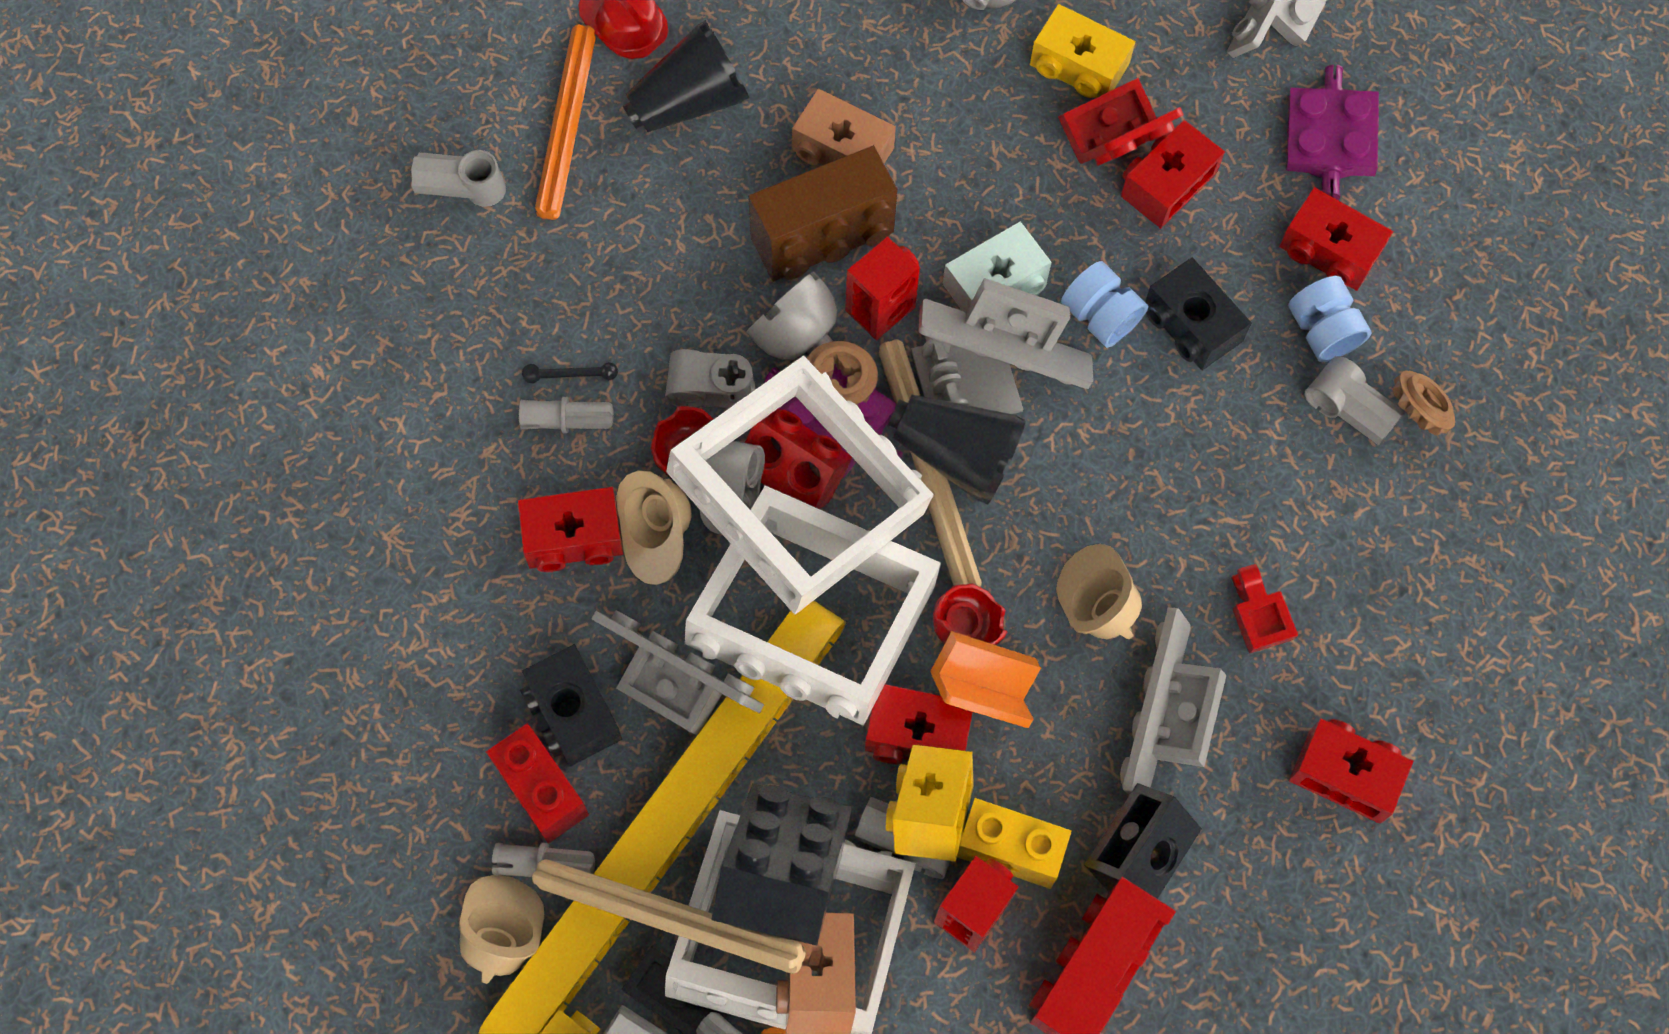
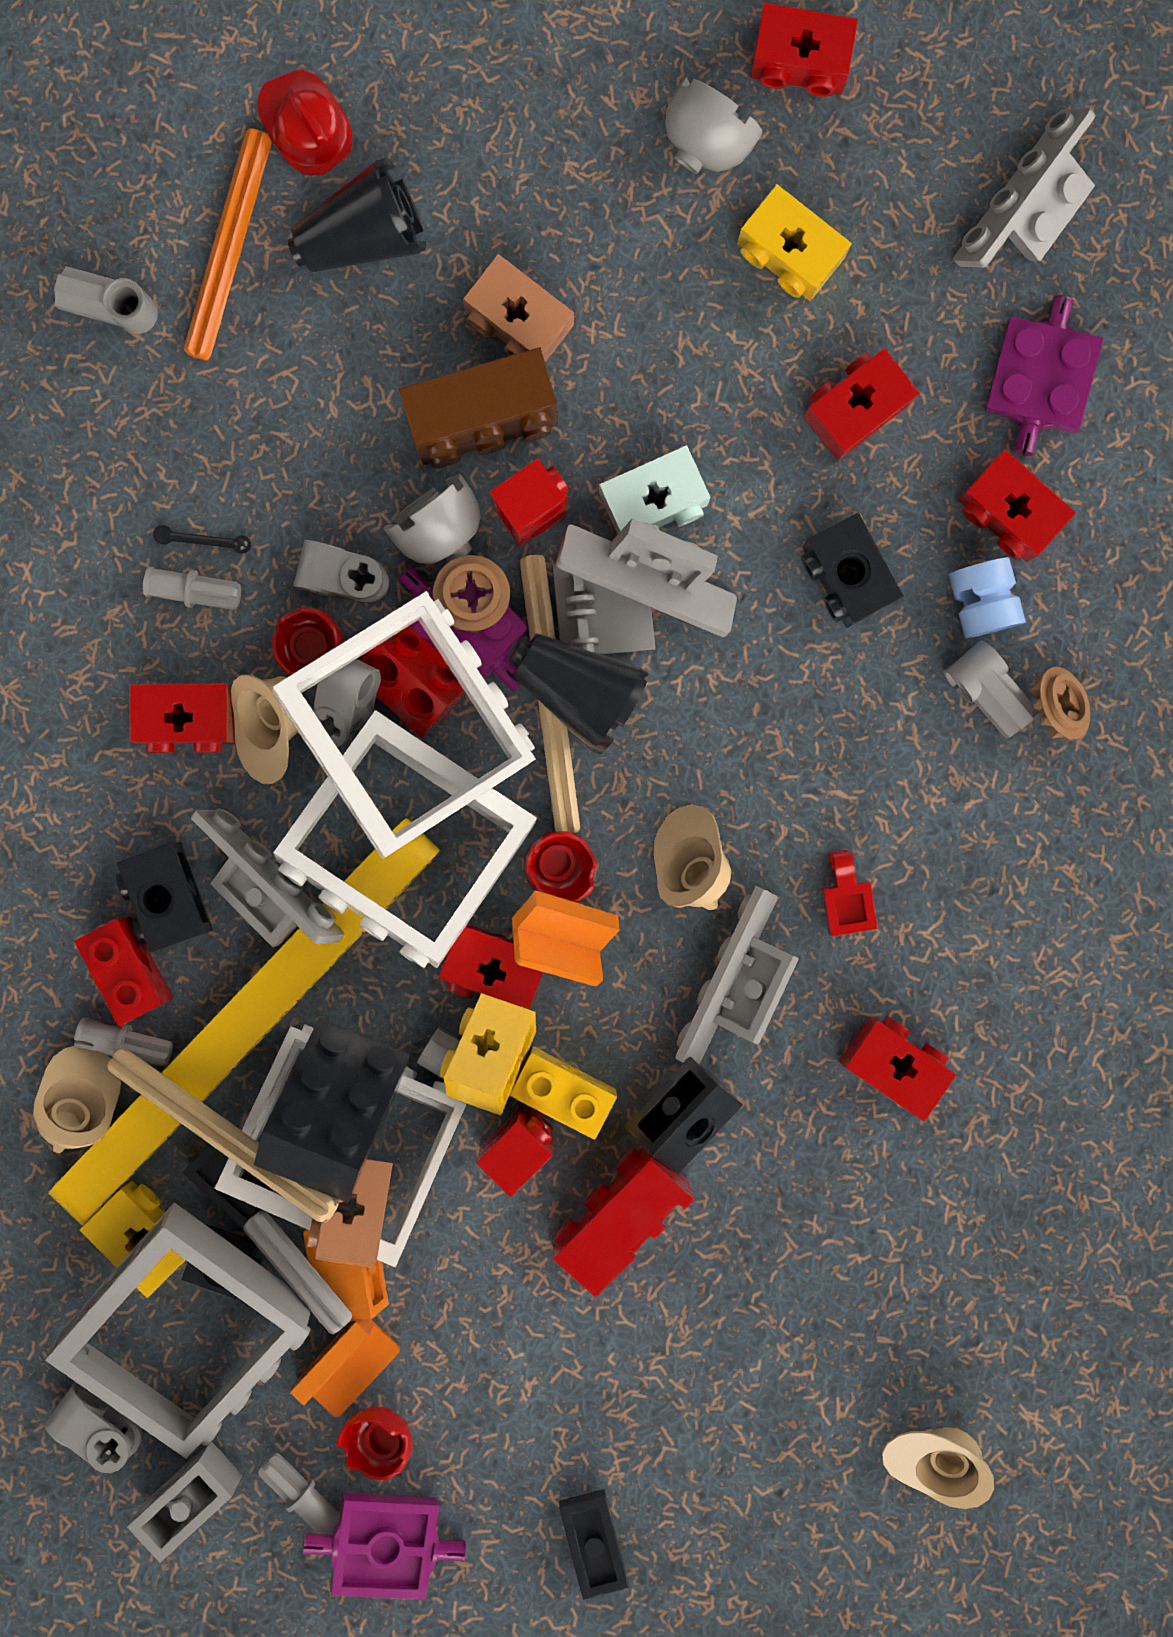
camera: 10 degrees right, 20 degrees up
red bracket [1058,77,1184,166] -> none
light blue wheel [1061,261,1148,348] -> none

